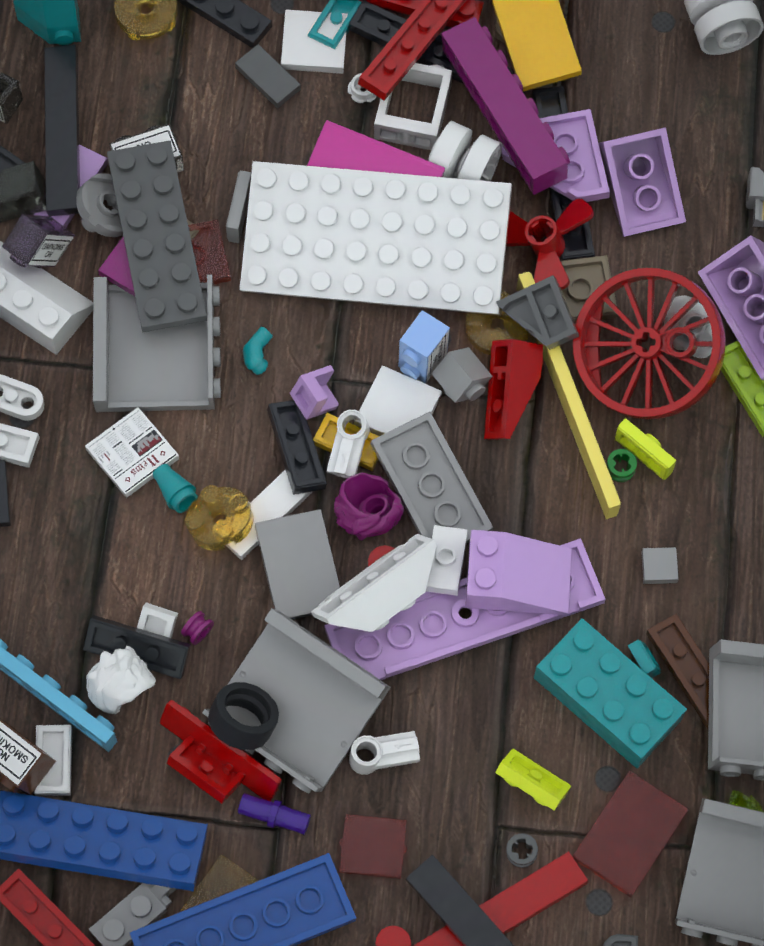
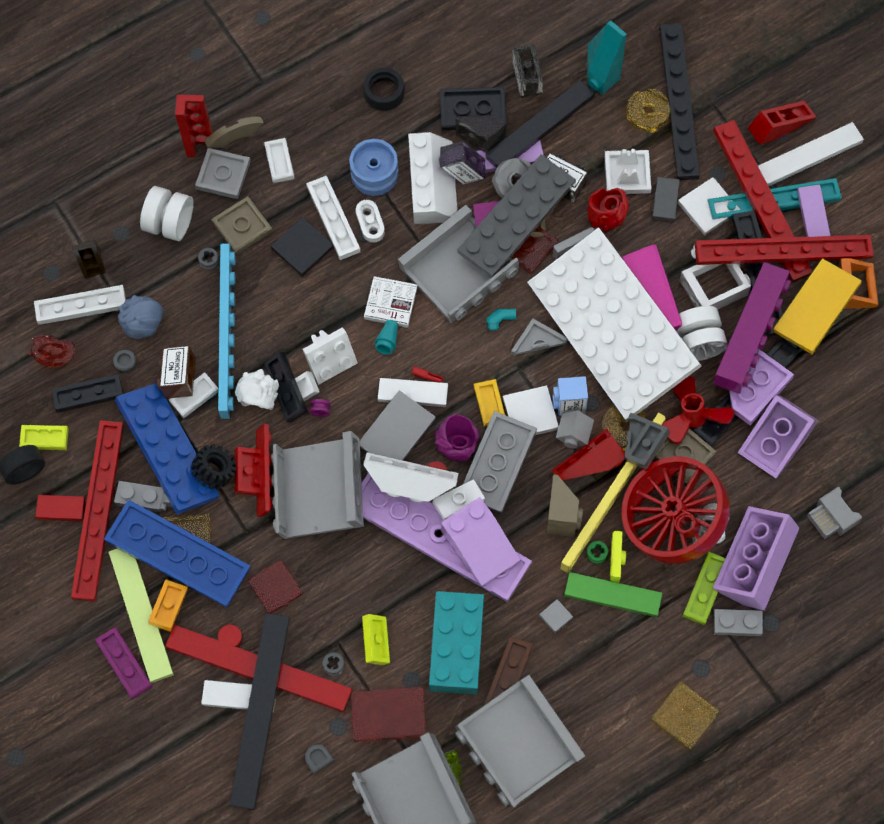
camera: 55 degrees right, 0 degrees up
clear yellow plate [184,485,254,551] -> none
black tyre [208,682,279,750] -> none
dark purple pin [238,793,311,835] -> none
black tile [267,400,327,495] -> none
lavender panel [290,365,339,420] -> none
white piece [326,409,370,478] -> none
white piece [349,731,420,775] -> none
teal tile [628,640,661,678] -> none
none -> black tyre [191,444,237,489]
none -> white plate [303,327,358,385]
none -> red pin [411,366,443,383]
none -> light grey tile [511,318,568,356]
none -> dark tan slope [547,475,583,537]
none -> bright green tile [564,572,662,617]
none -> red hair [587,188,629,233]
none -> white plate [604,149,651,194]

